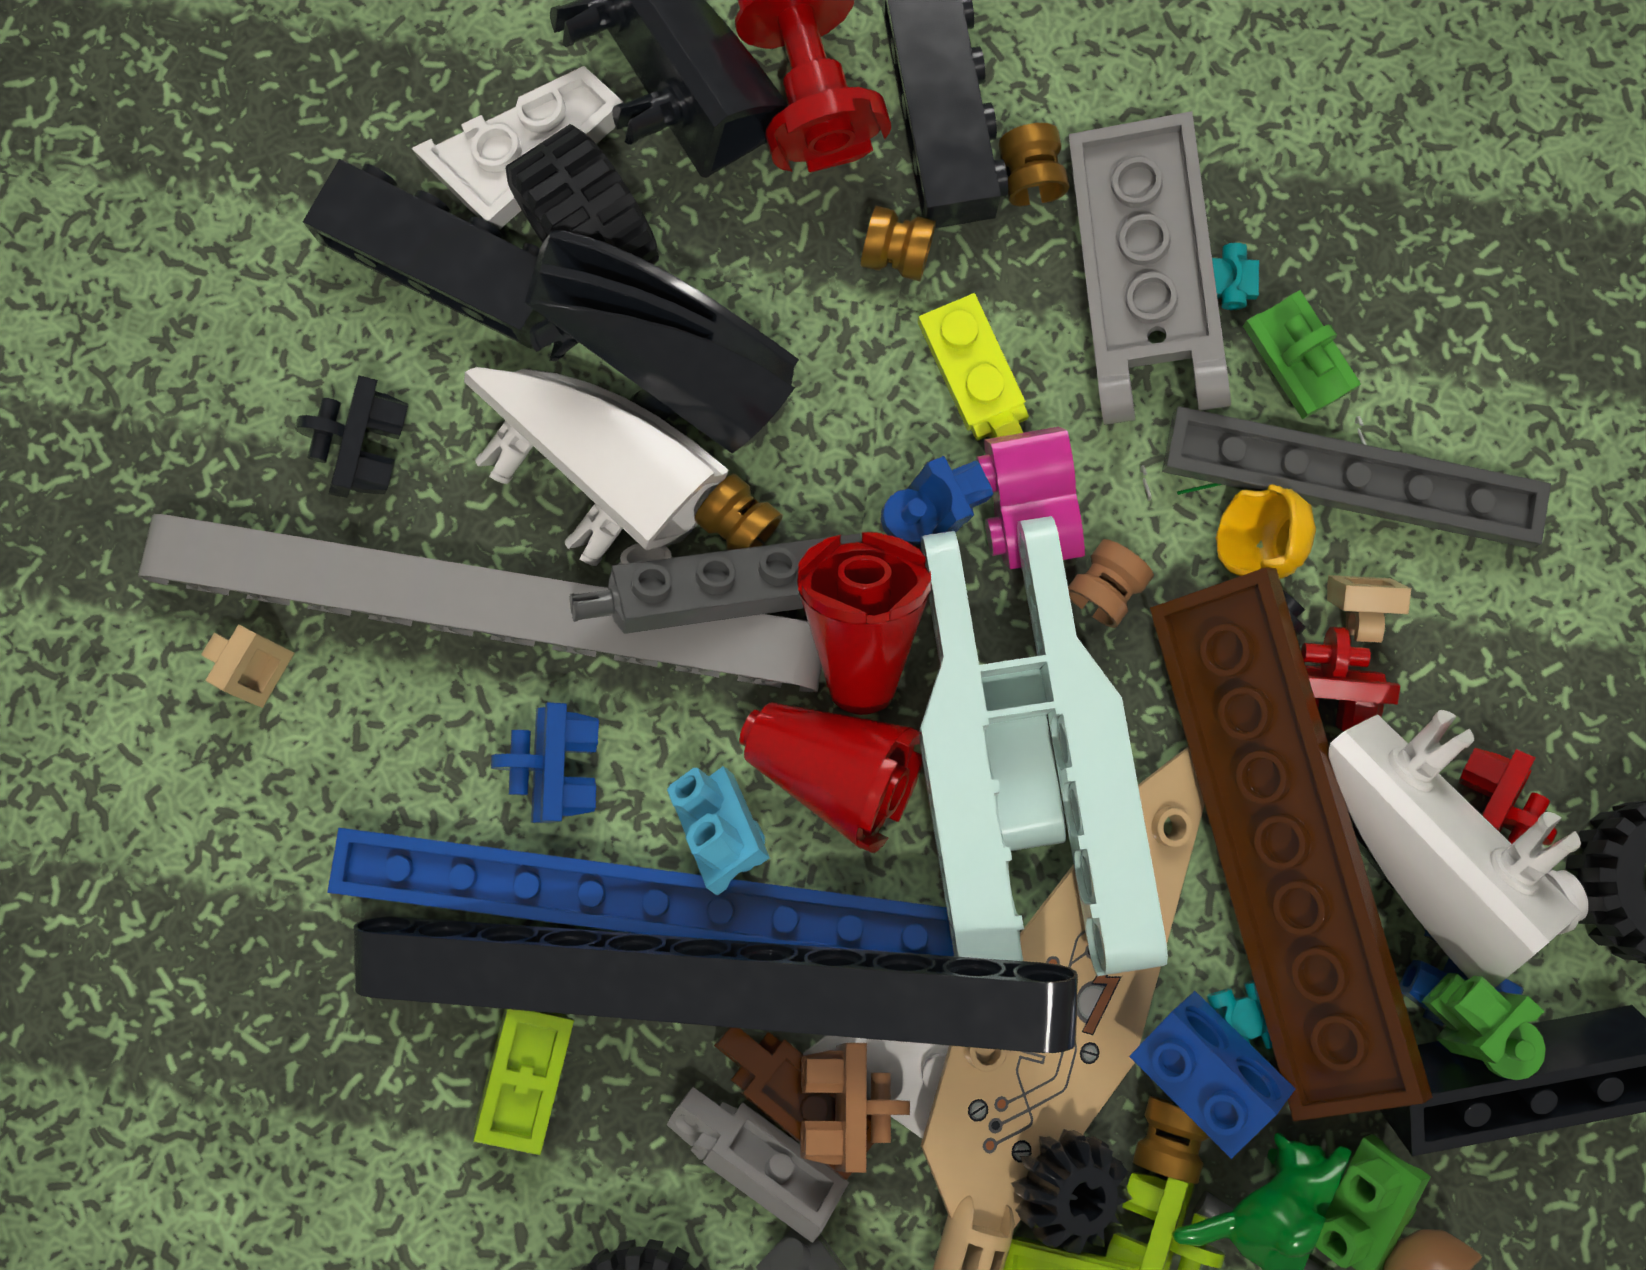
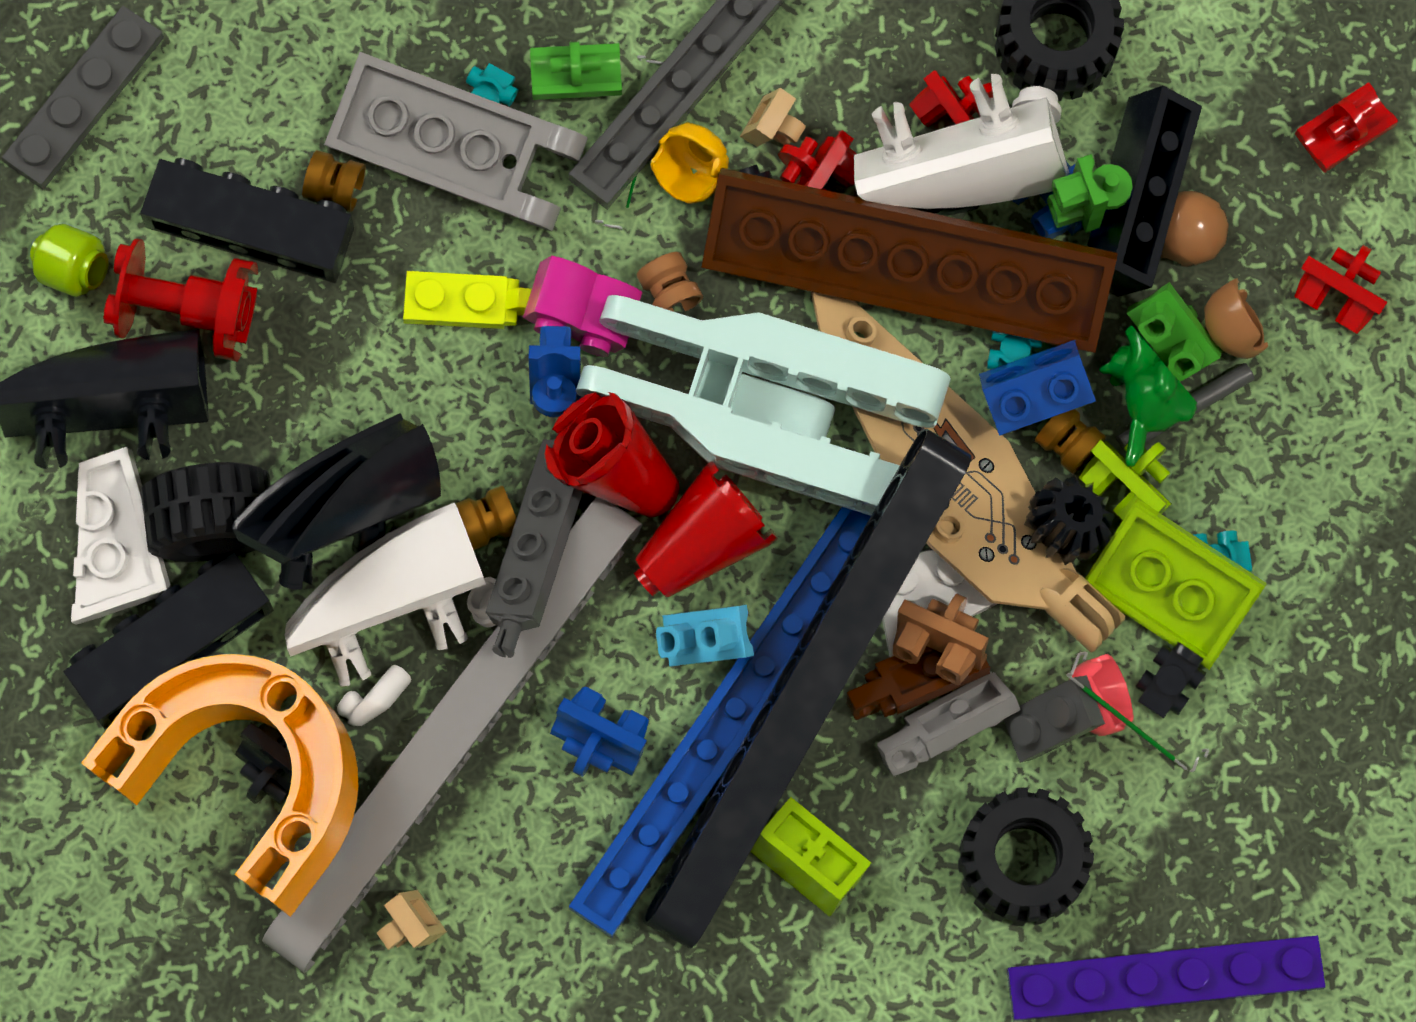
camera: 70 degrees left, 5 degrees down
pearl gold wheel [861,206,936,282] -> none
none -> light orange piece [81,654,358,917]
none -> white arm [337,665,411,726]
none -> medium nougat hair [1160,191,1229,267]

